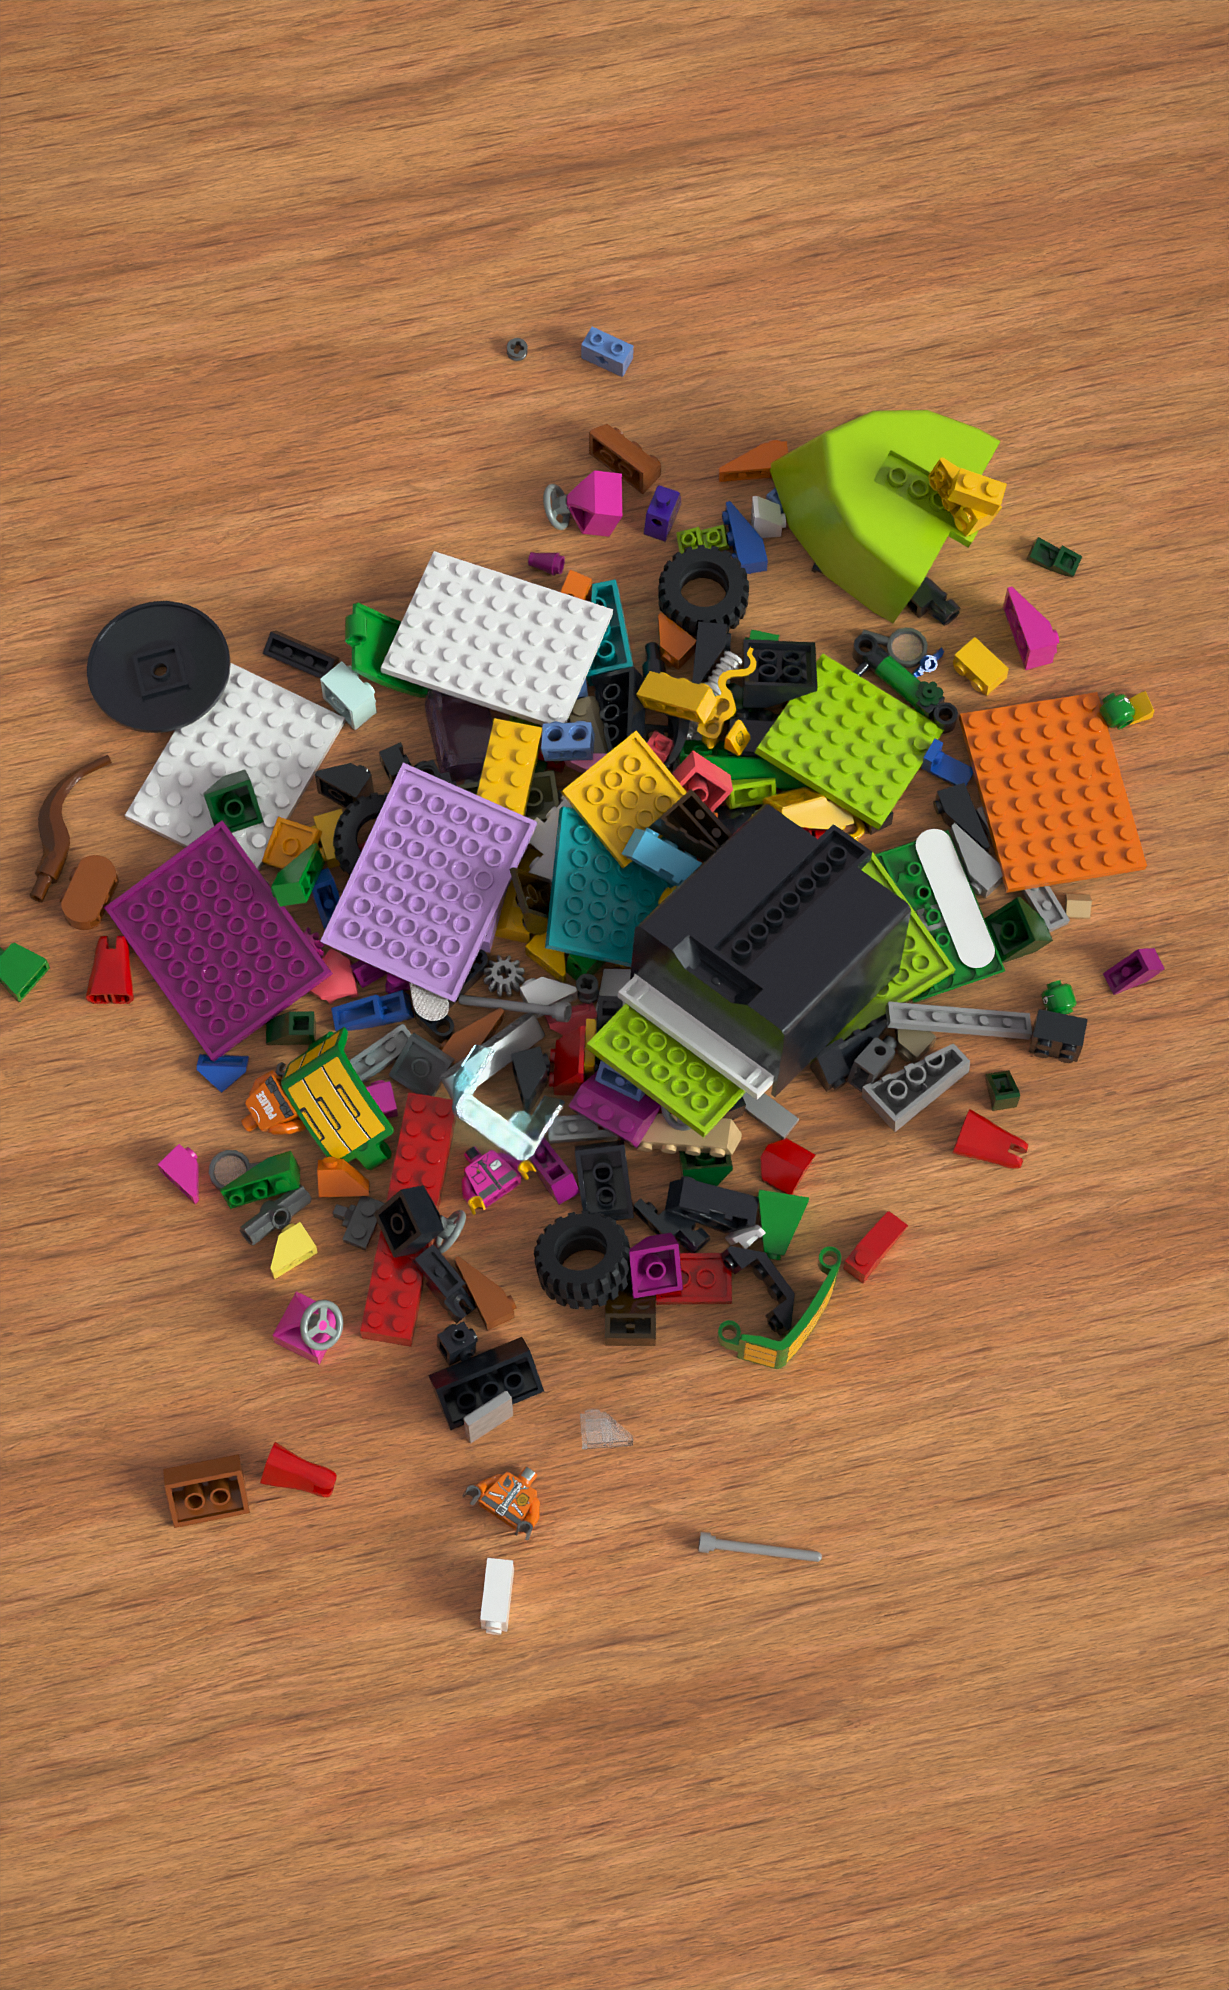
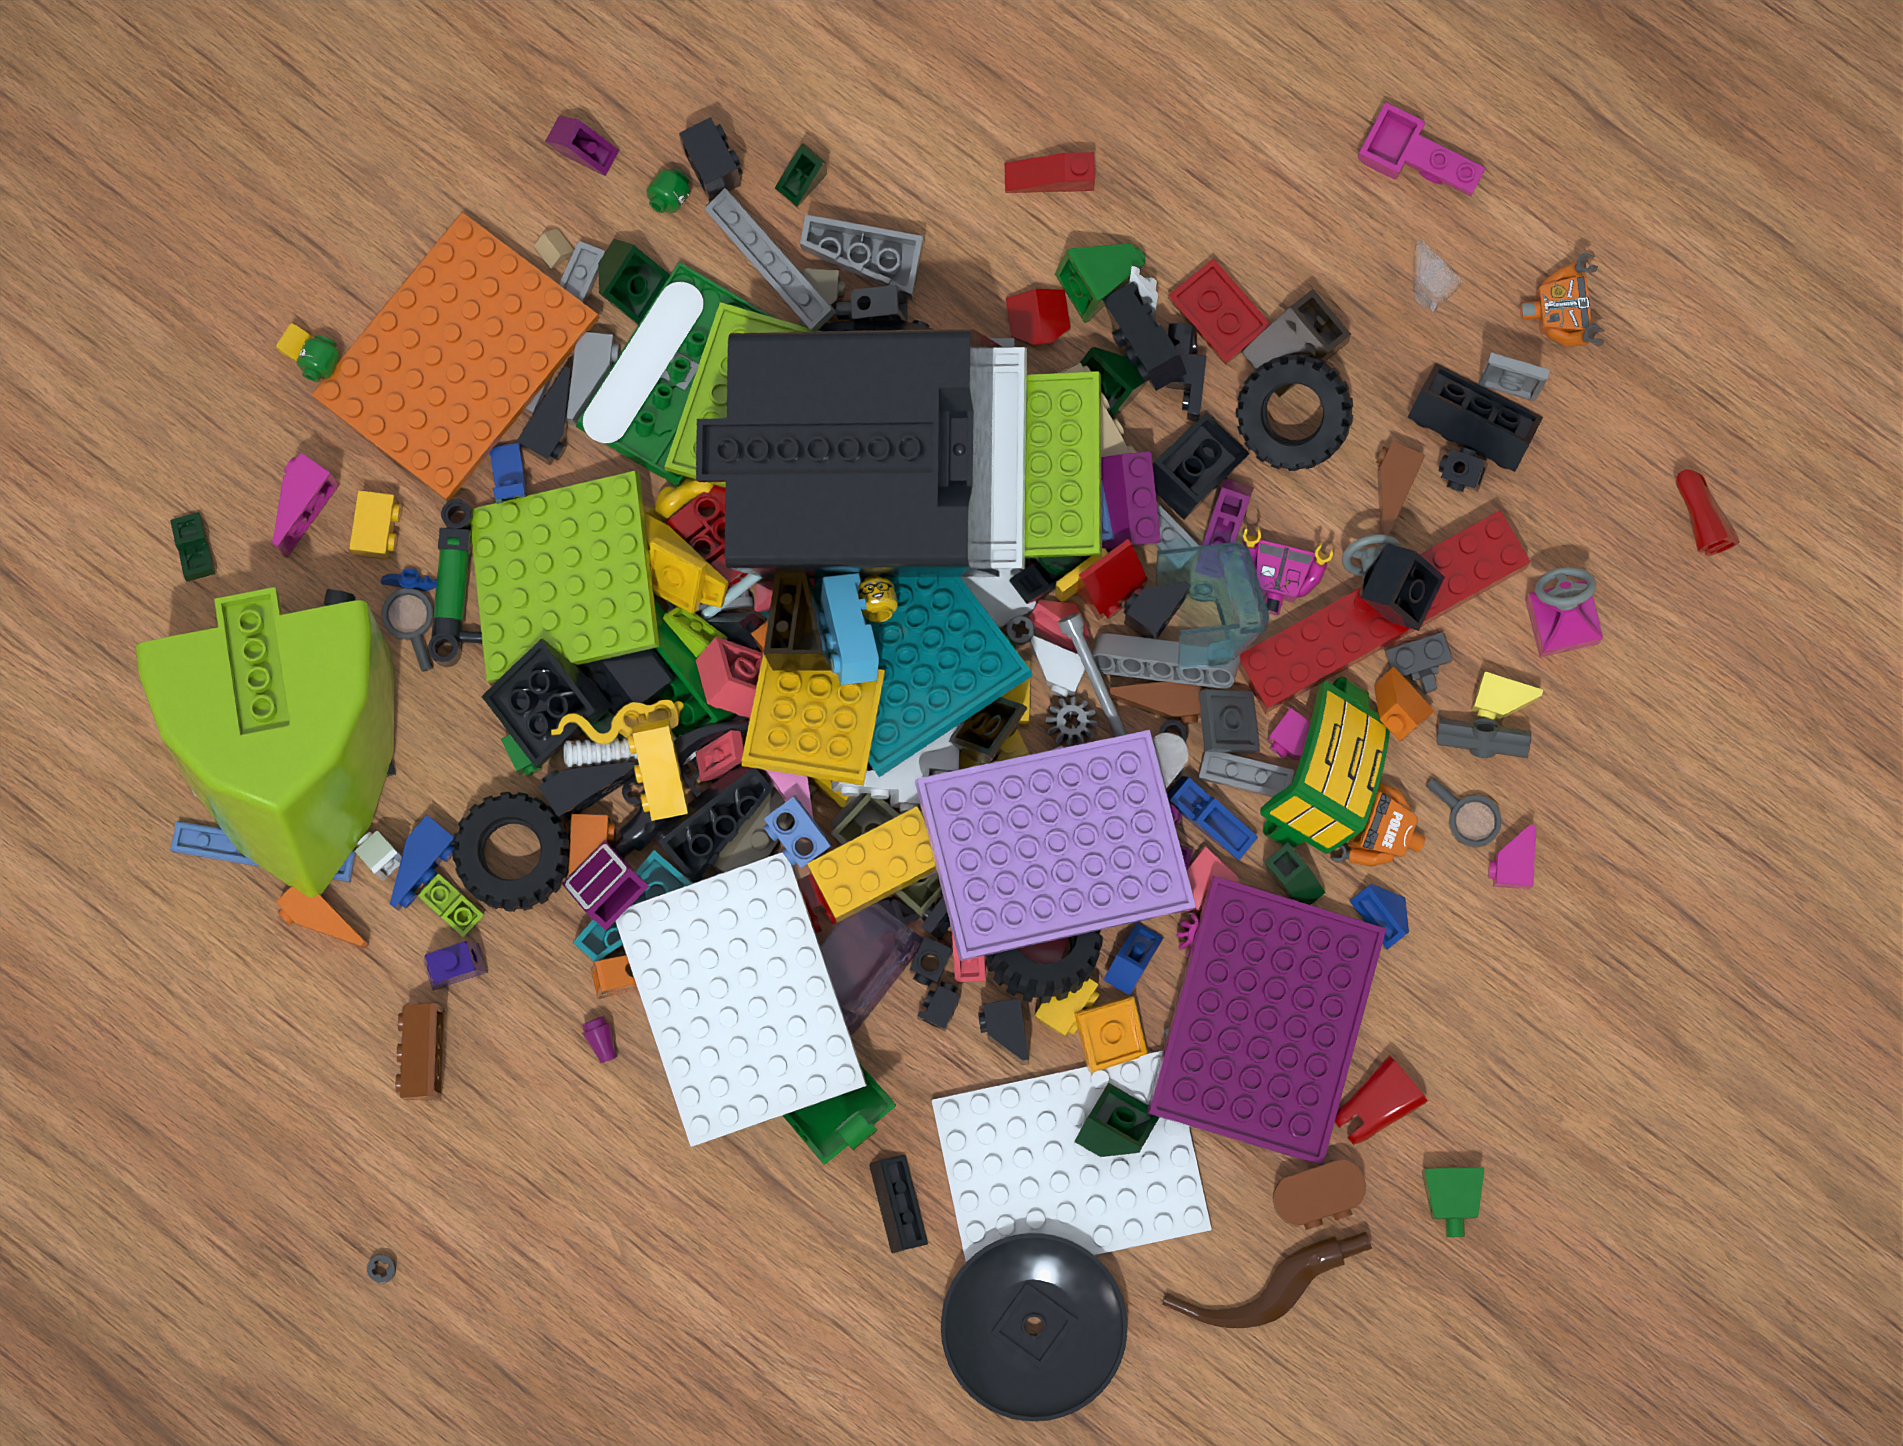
camera: 125 degrees left, 10 degrees up
dark orange slope [163,1454,250,1528] -> none
green slope [220,1151,301,1209] -> none
green slope [271,843,325,907] -> none
light aqua brick [320,661,376,730] -> none
black plate [412,1244,476,1324] -> none
white brick [480,1558,514,1635] -> none
dark pink piece [543,470,622,537] -> none
medium blue brick [581,327,633,377] -> none
magenta slope [629,1232,683,1298] -> none
light grey piece [698,1532,822,1562] -> none
green panel [717,1246,841,1369] -> none
black slope [720,1246,795,1336] -> none
yellow slope [724,719,751,756] -> none
dark green plant [915,681,944,707] -> none
yellow slope [928,457,1002,537] -> none
yellow brick [947,468,1007,516] -> none
red piece [952,1109,1029,1169] -> none
none -> magenta brick [562,840,649,931]
none -> dark pink plate [1358,102,1485,196]

